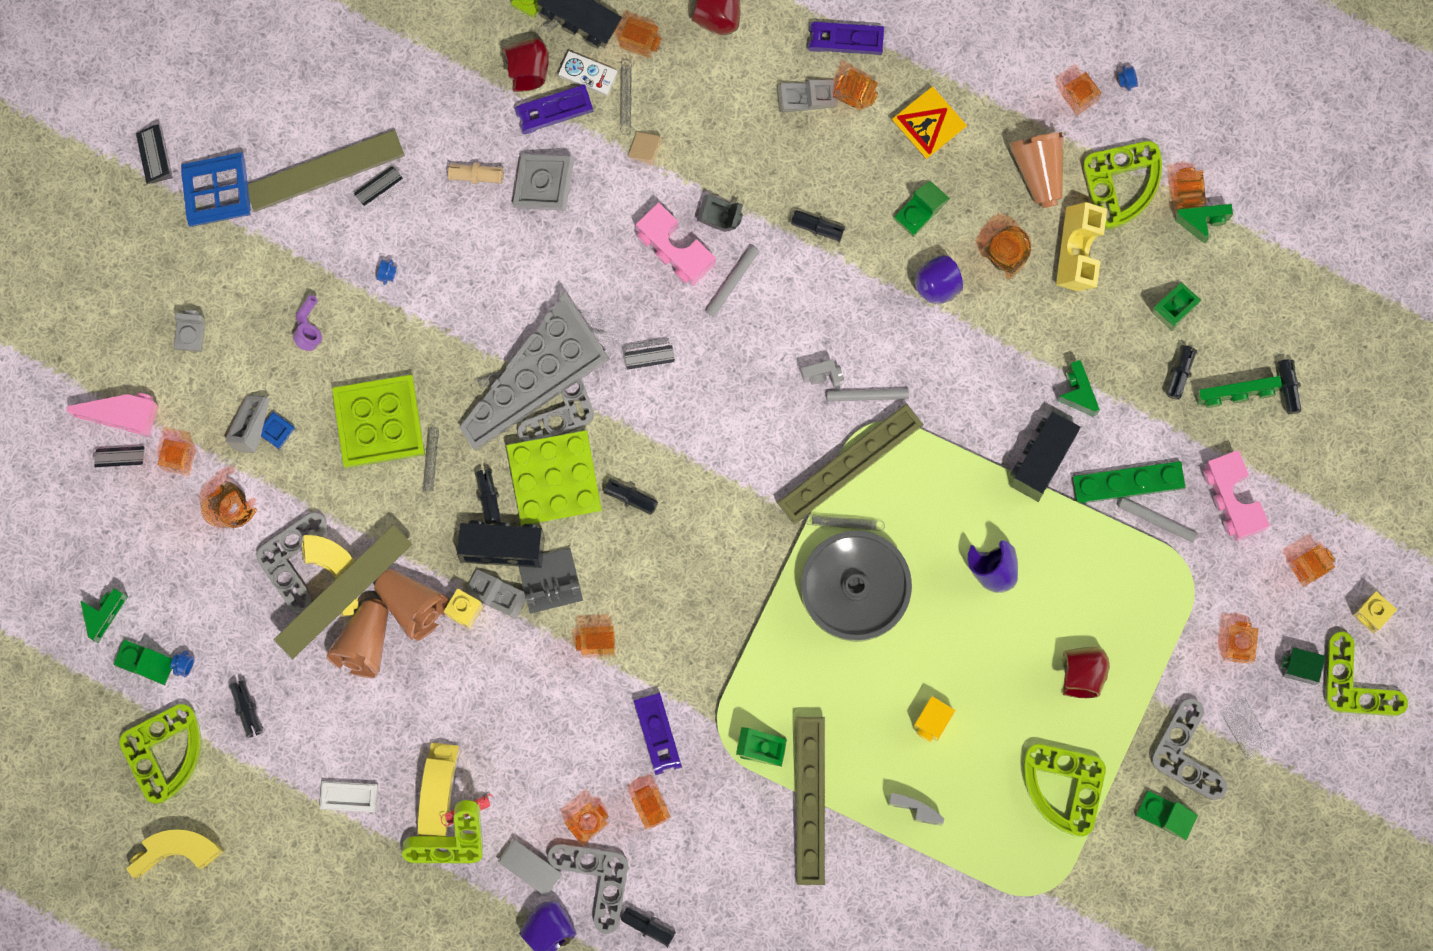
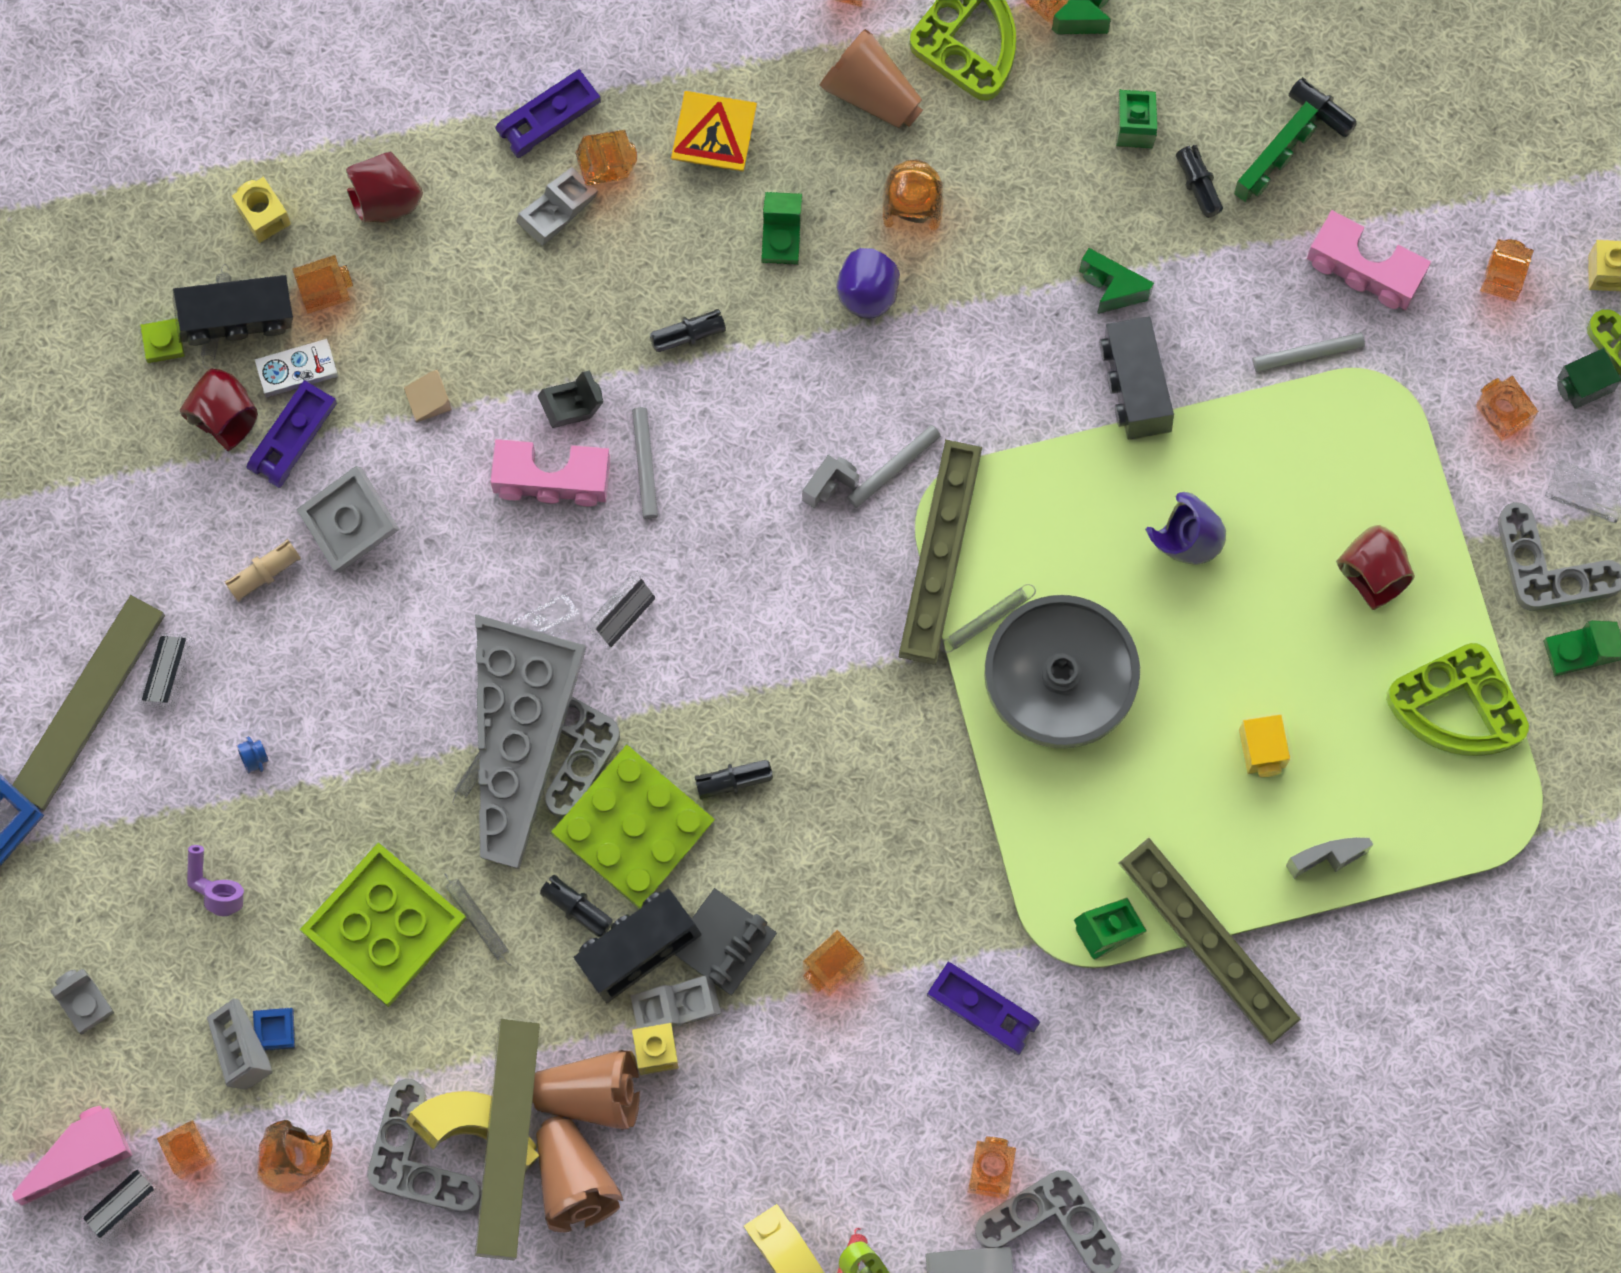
camera: 45 degrees left, 5 degrees down
light grey piece [620,59,632,136] -> none
black axle [621,907,676,948] -> none
clear orange brick [631,785,671,831] -> none
light yellow arch [1056,202,1107,292] -> none
green plate [1072,461,1186,504] -> none

